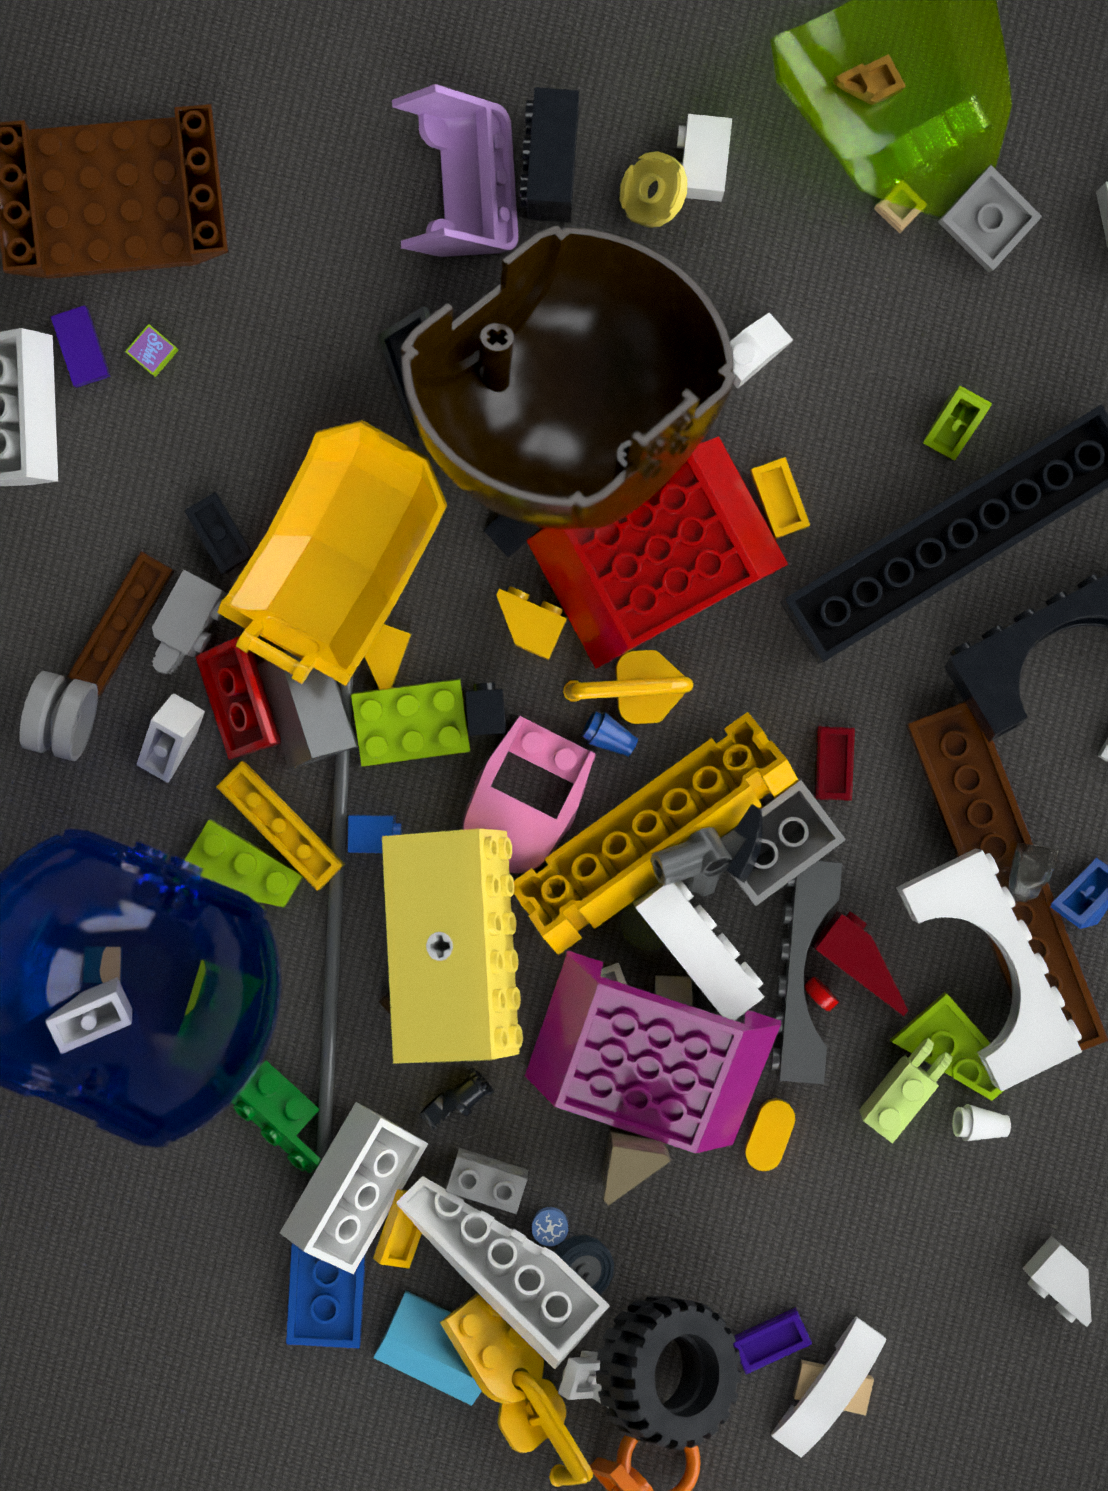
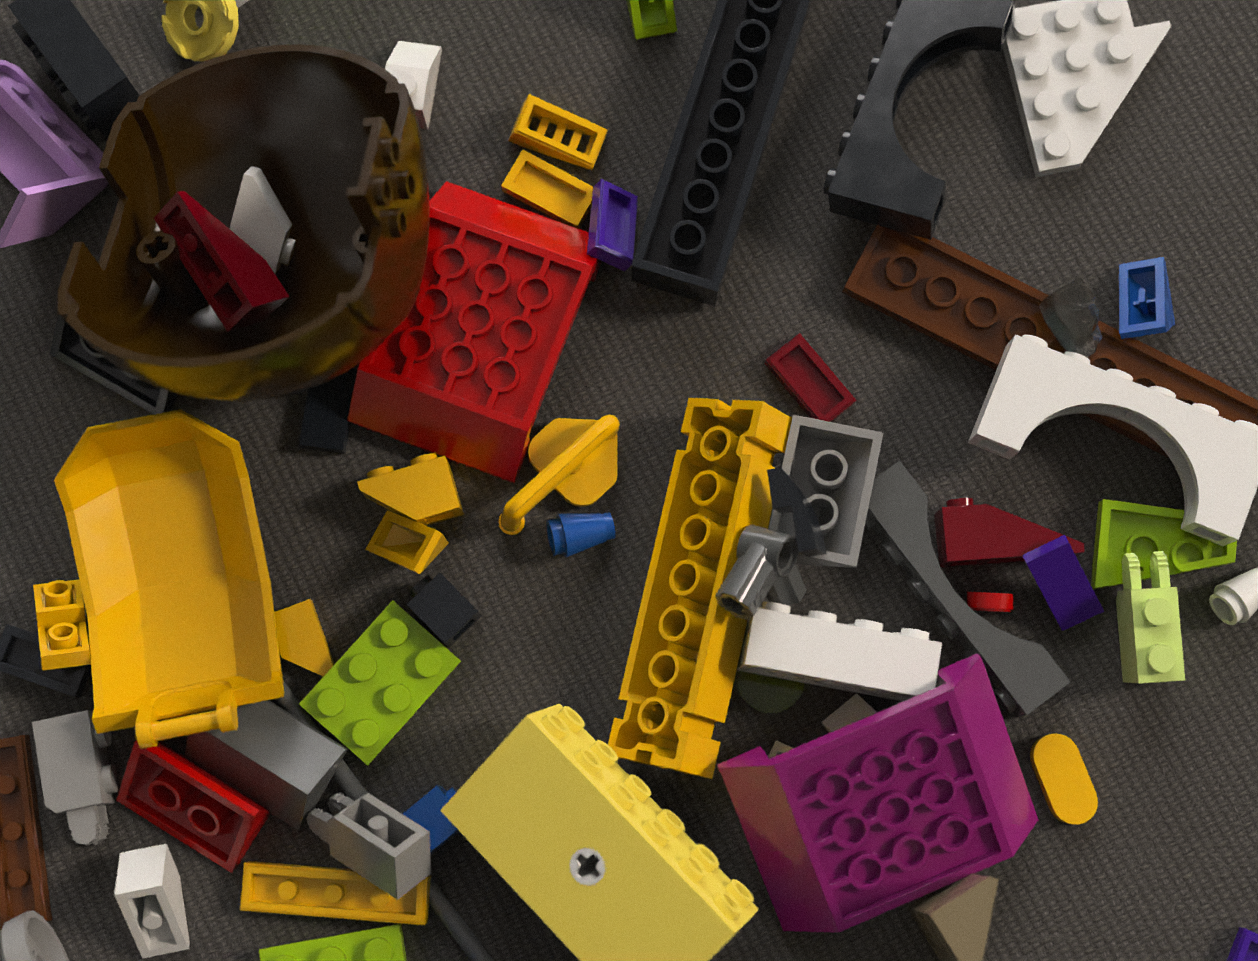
camera: 35 degrees left, 10 degrees down
bright pink slope [462,716,597,874] -> none
none -> yellow slope [33,580,91,671]
none -> dark red slope [153,191,290,332]
none -> white slope [229,166,296,274]
none -> light grey hinge [306,793,431,900]
none -> yellow slope [365,510,449,574]
none -> yellow slope [508,94,608,170]
none -> dark purple tile [587,179,638,271]
none -> dark purple tile [1022,535,1104,631]

